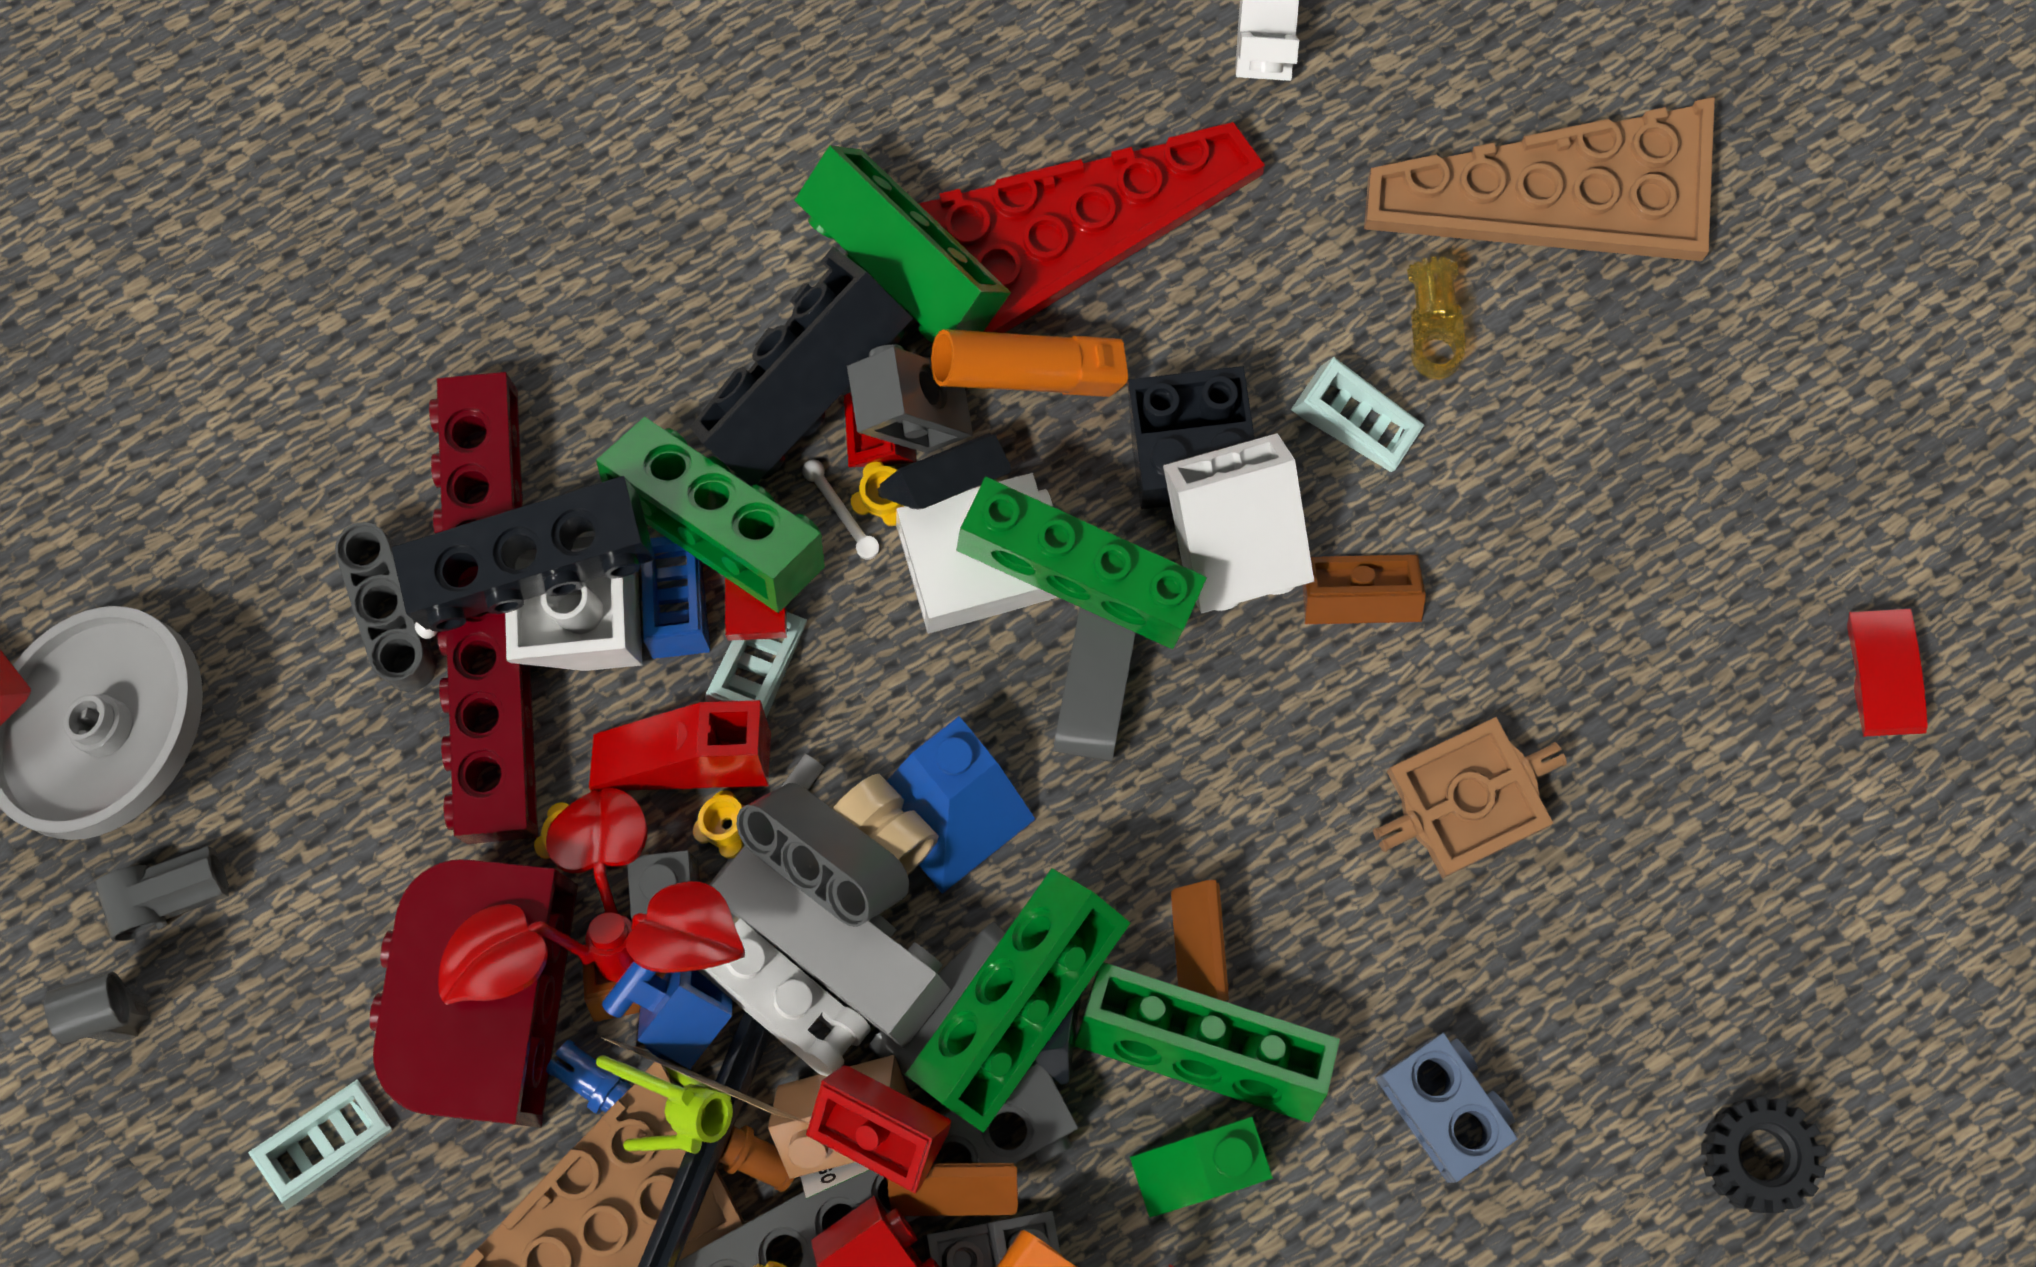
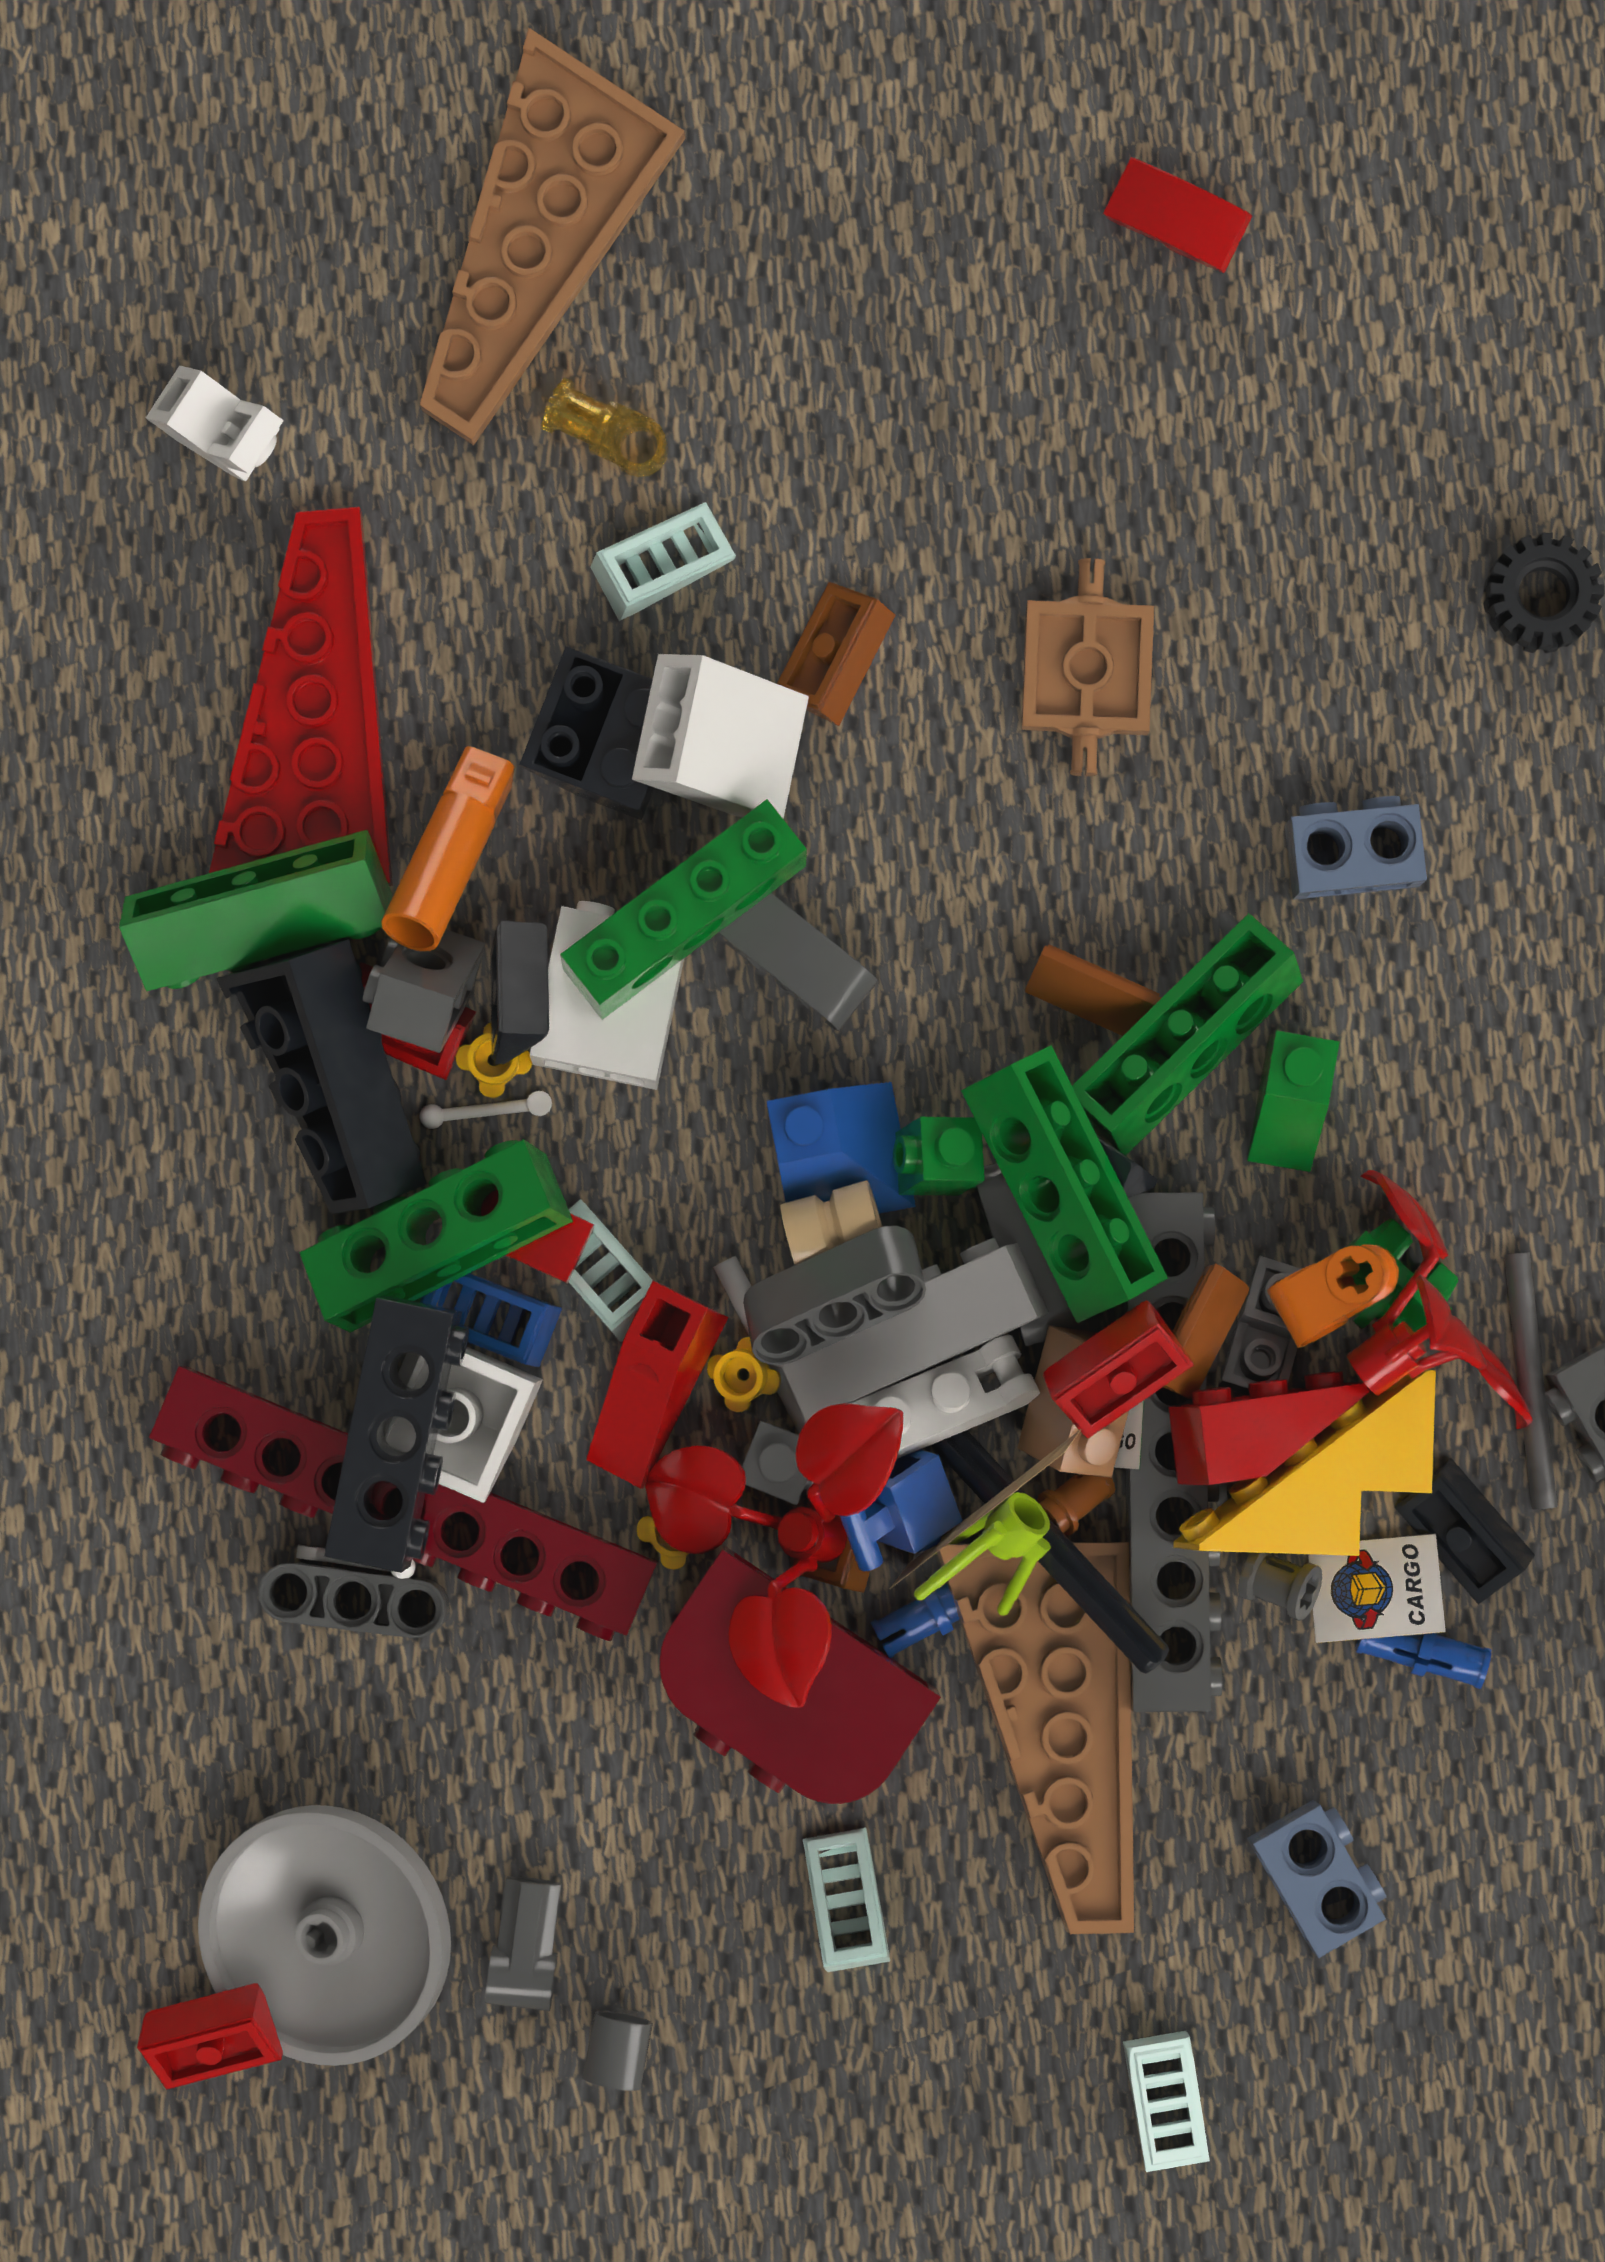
camera: 65 degrees left, 10 degrees up
none -> green brick [893,1116,985,1196]

